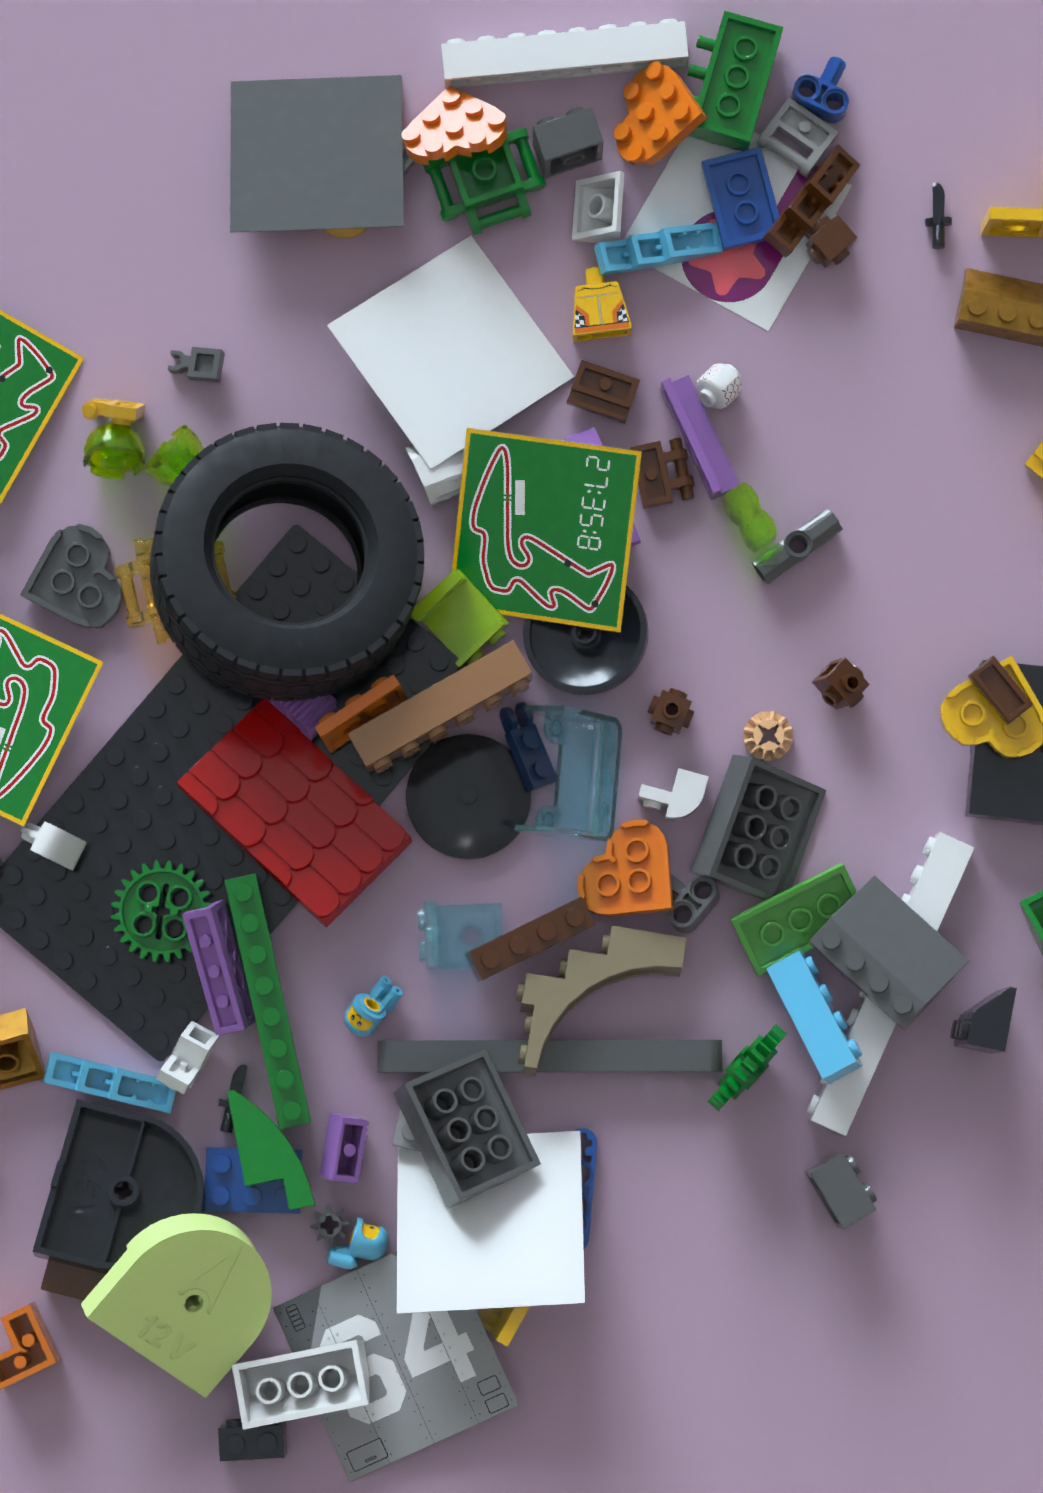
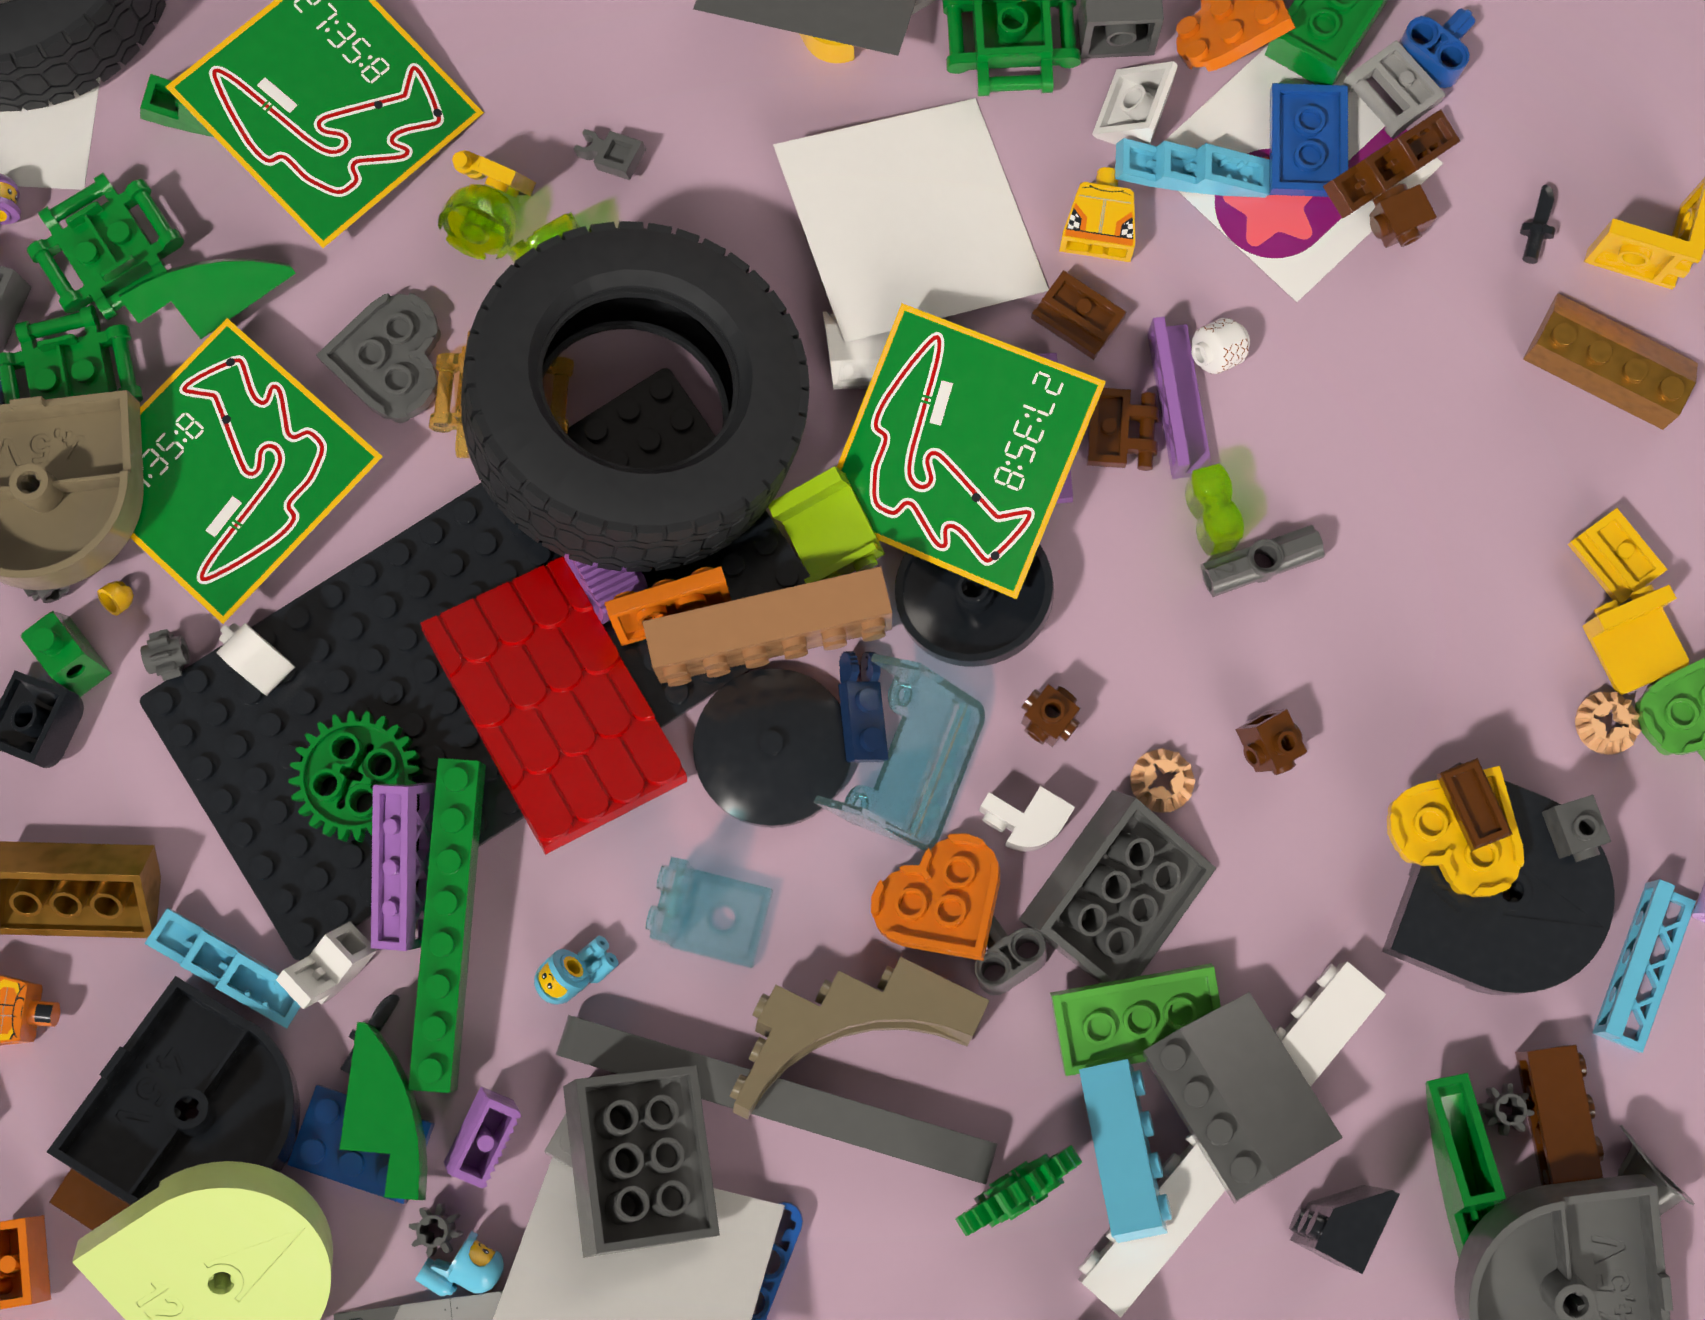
camera: 20 degrees right, 5 degrees down
reddish brown brick [464,897,595,982] -> none

